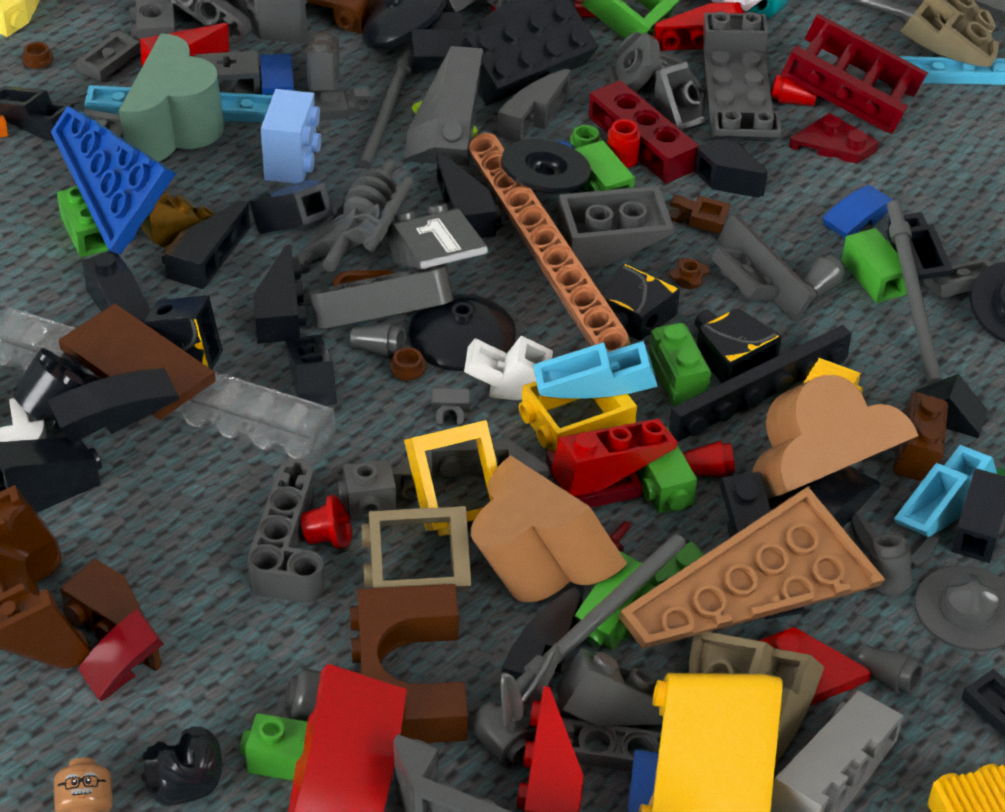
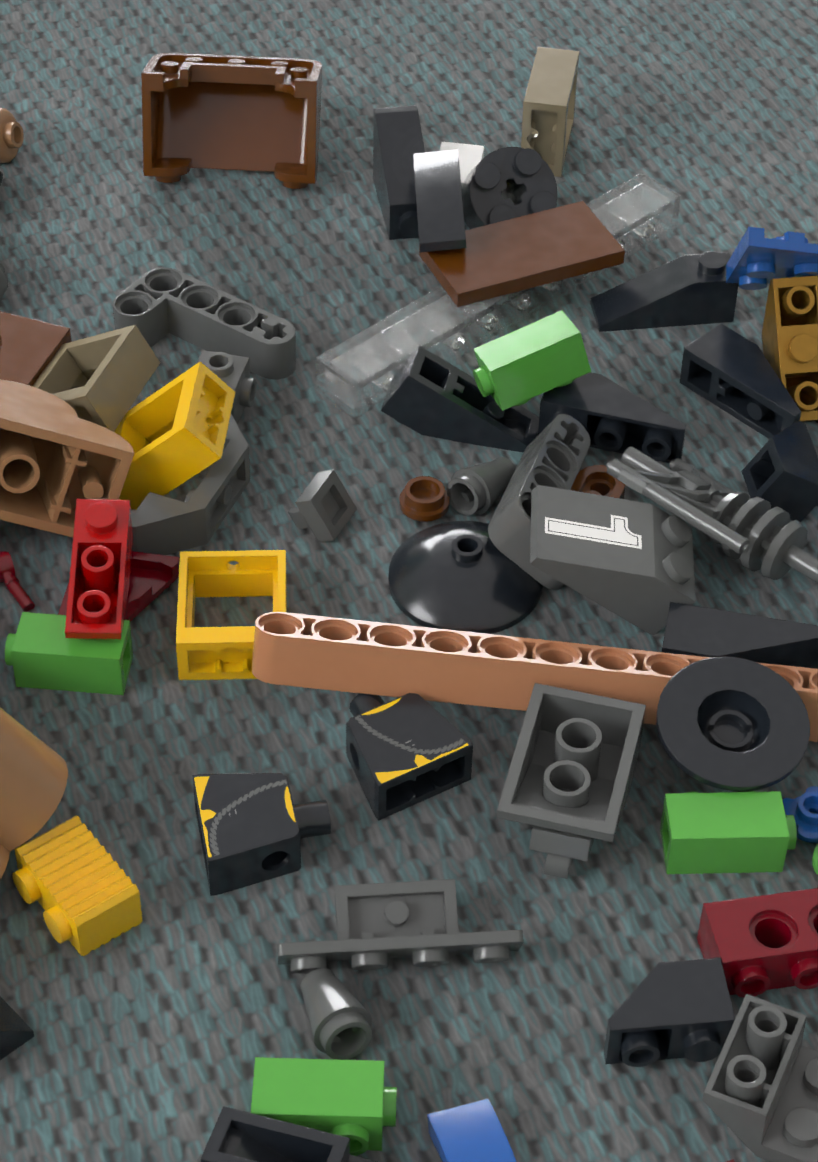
camera: 115 degrees right, 0 degrees up
reddish brown slope [60,558,161,671] -> none
dark red slope [78,609,164,701] -> none
black torso [140,295,223,370] -> none
red piece [301,494,352,549] -> none
white brick [464,336,553,400] -> none
medium azure slope [533,341,657,399] -> none
red brick [607,119,641,168] -> none
bright green brick [649,323,711,407] -> none
reddish brown plate [669,195,731,234] -> none
black plate [669,325,852,442] -> none
reddish brown plate [670,258,710,289] -> none
red cone [682,440,735,478] -> none
dark grey bar [887,200,942,385] -> none
none -> bright green brick [473,310,591,411]

